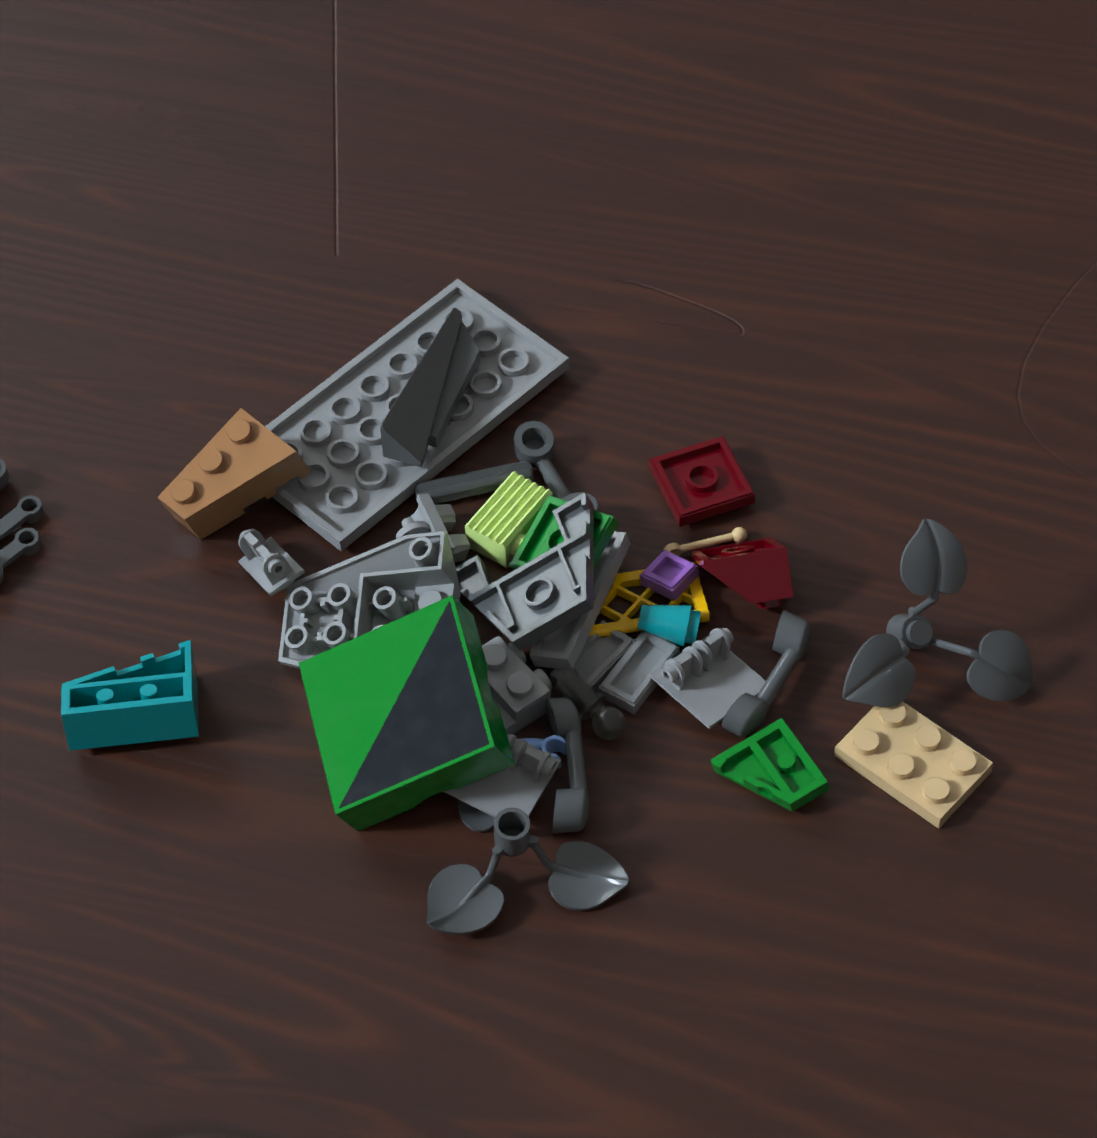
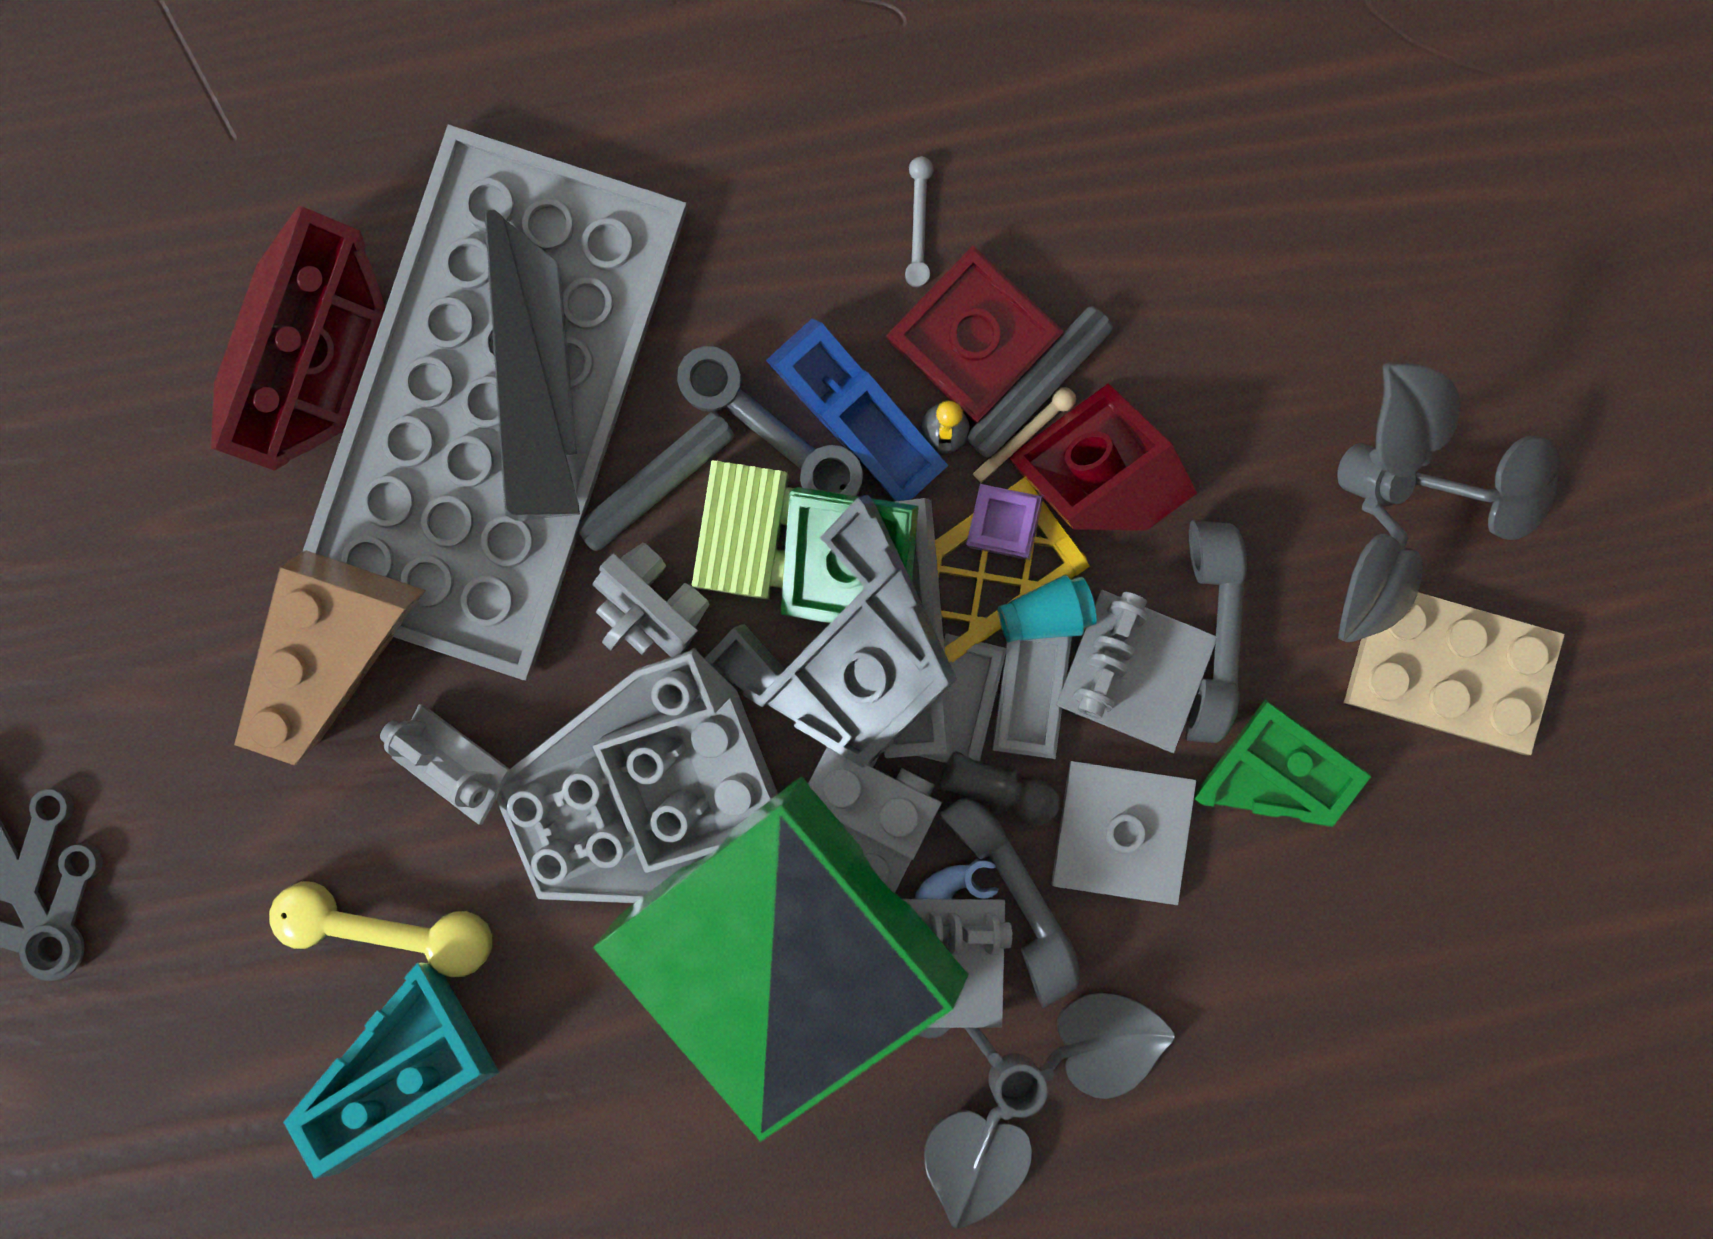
camera: 25 degrees left, 35 degrees up
none -> dark red wedge [211,206,386,471]
none -> light yellow piece [269,881,492,977]
none -> blue slope [766,319,948,502]
none -> light grey hinge [905,157,934,288]
none -> dark grey hinge [920,401,970,455]
none -> dark grey axle [967,306,1113,458]
none -> light grey plate [1051,761,1196,905]

